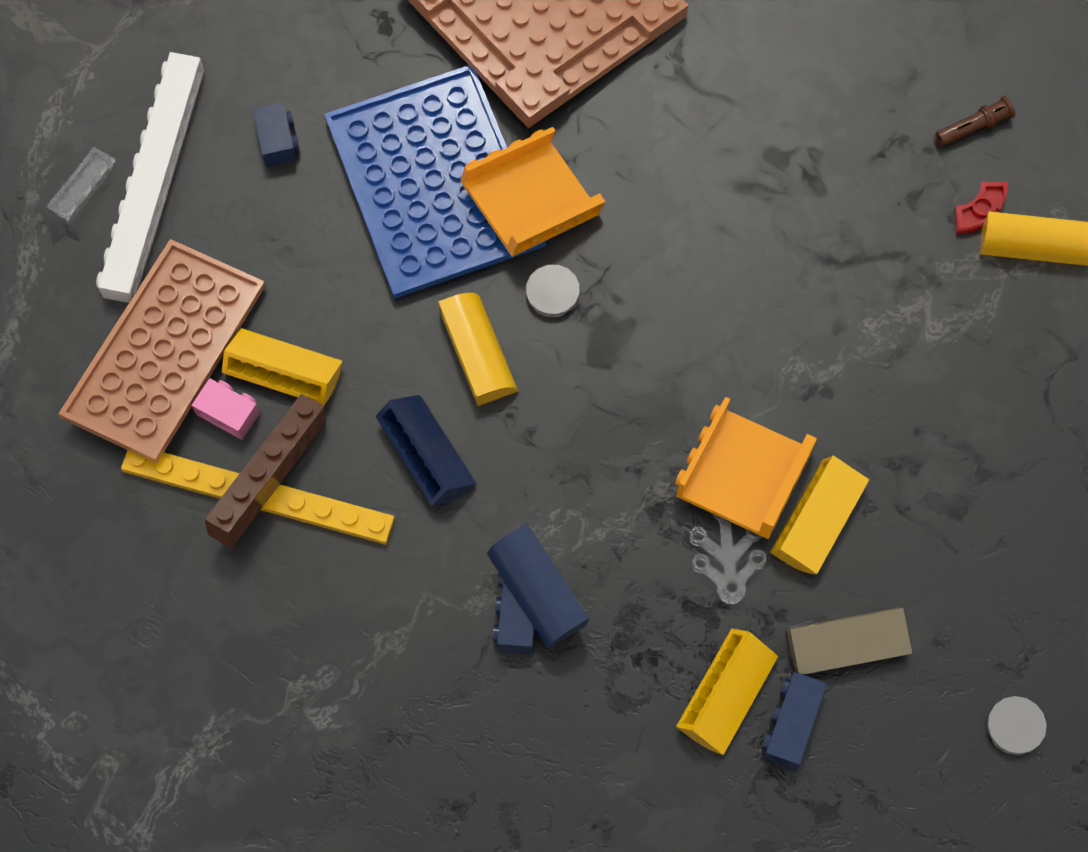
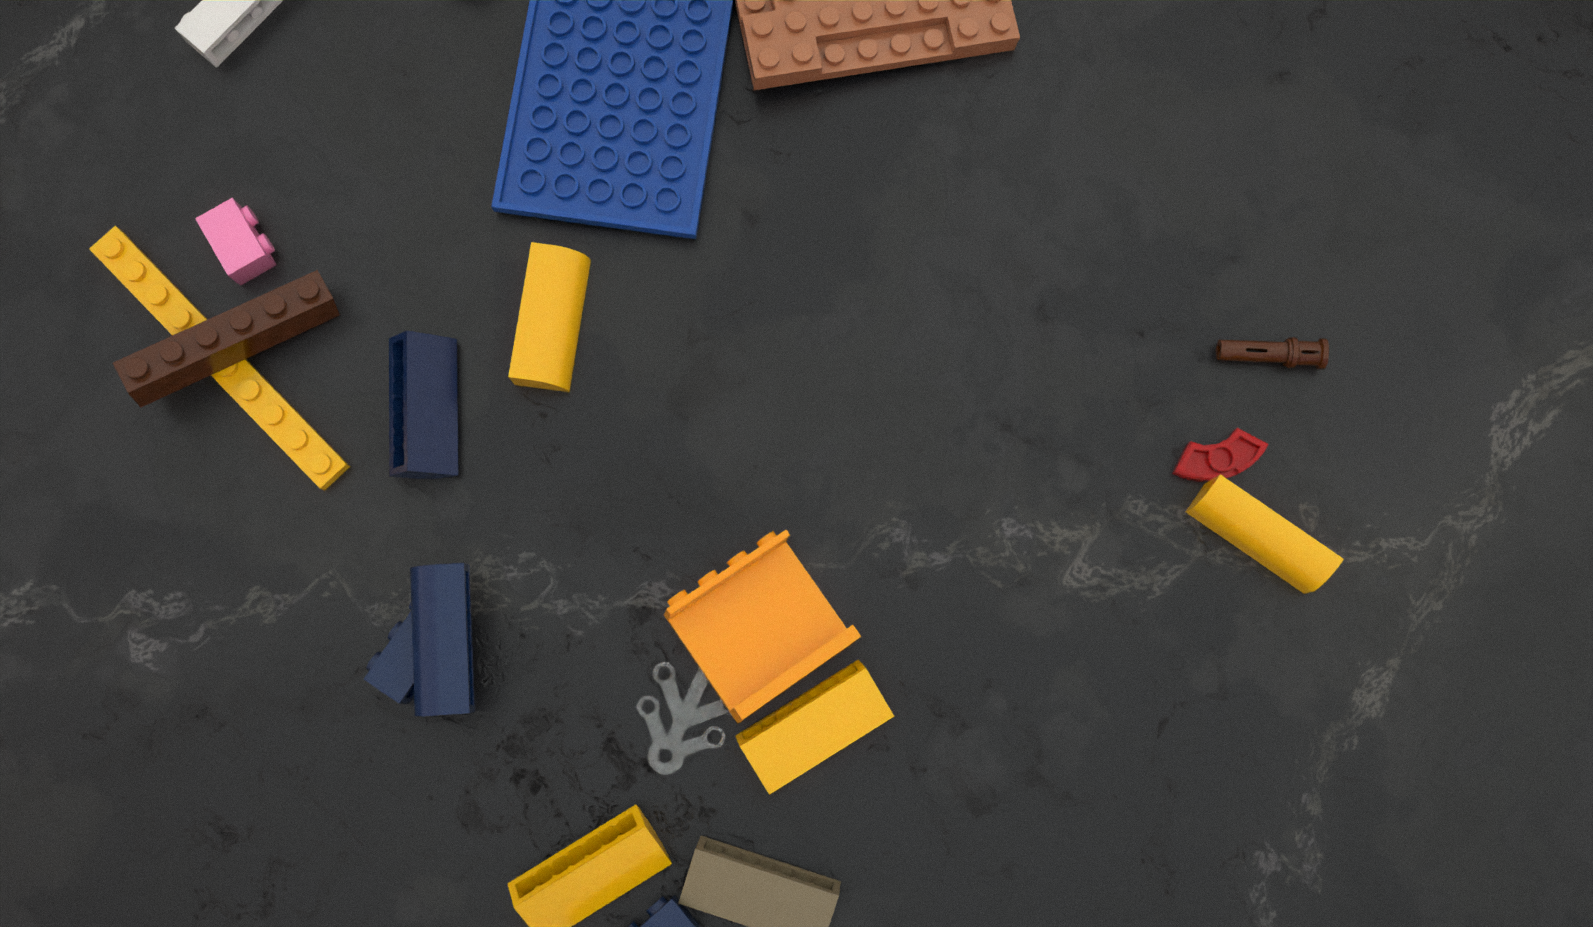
camera: 25 degrees right, 10 degrees up
nougat plate [58,239,265,464] -> none
yellow brick [222,328,343,406] -> none
light orange panel [460,127,606,257] -> none
light grey tile [526,265,579,317] -> none

